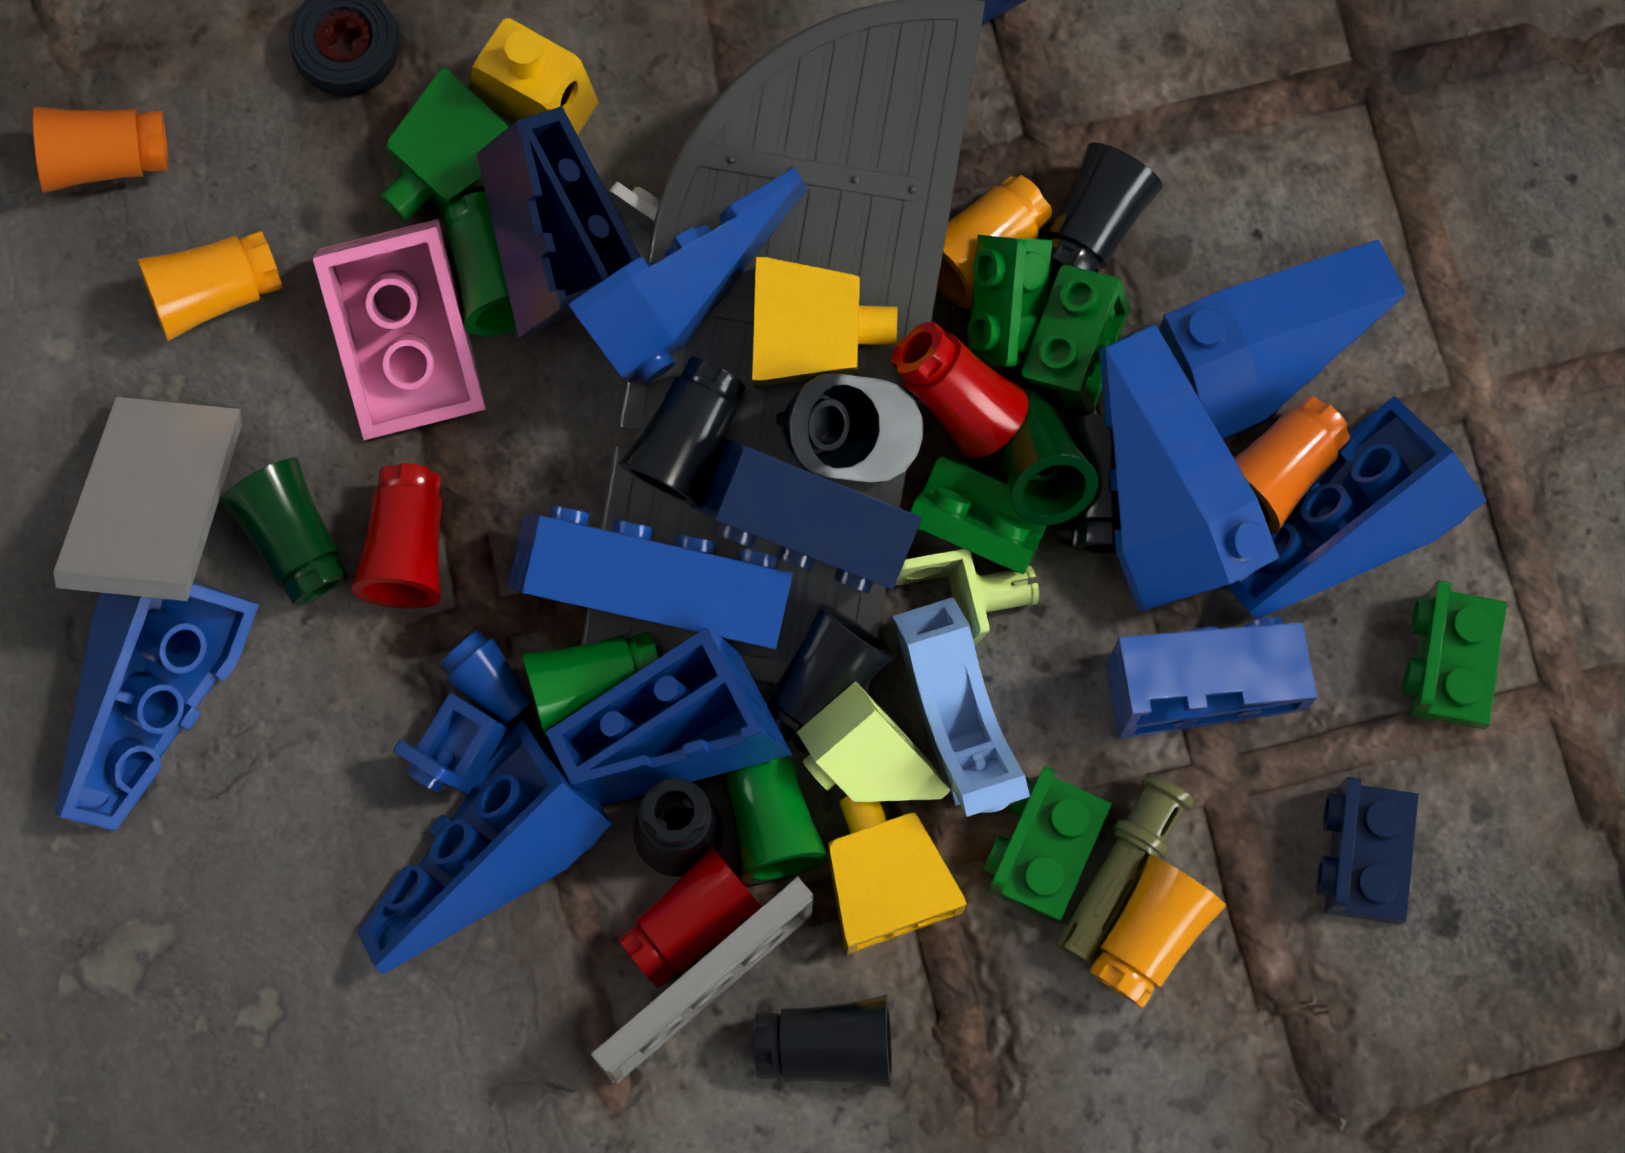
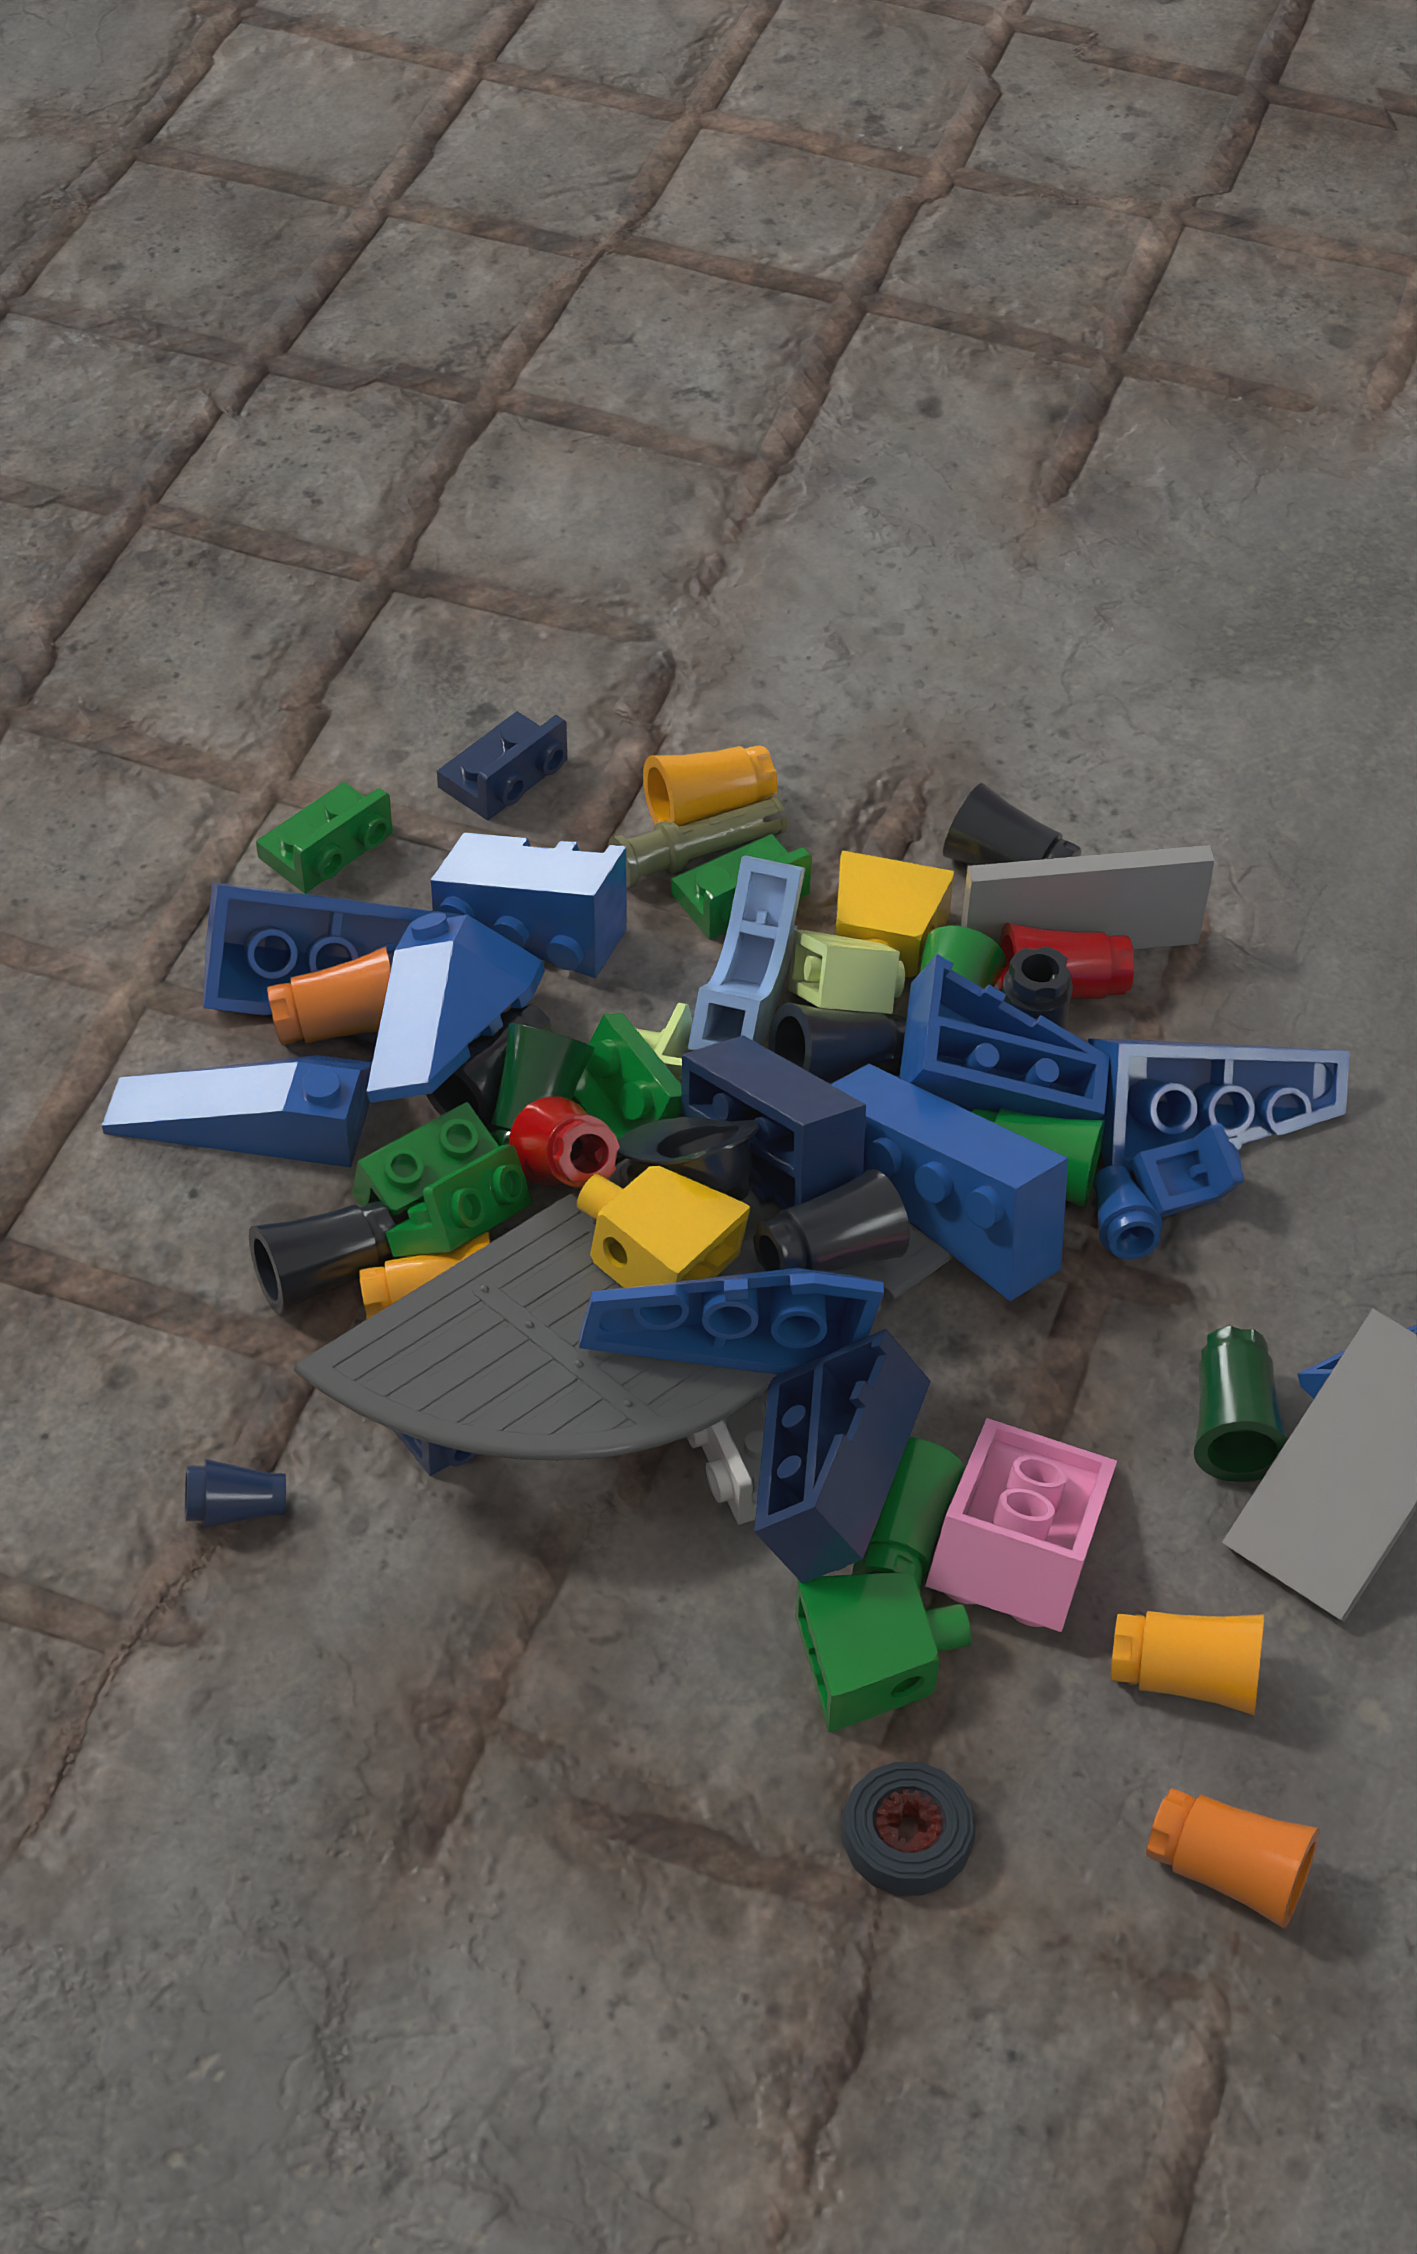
camera: 145 degrees left, 25 degrees down
red plant [351,463,443,609] -> none
yellow torso [468,18,599,136] -> none

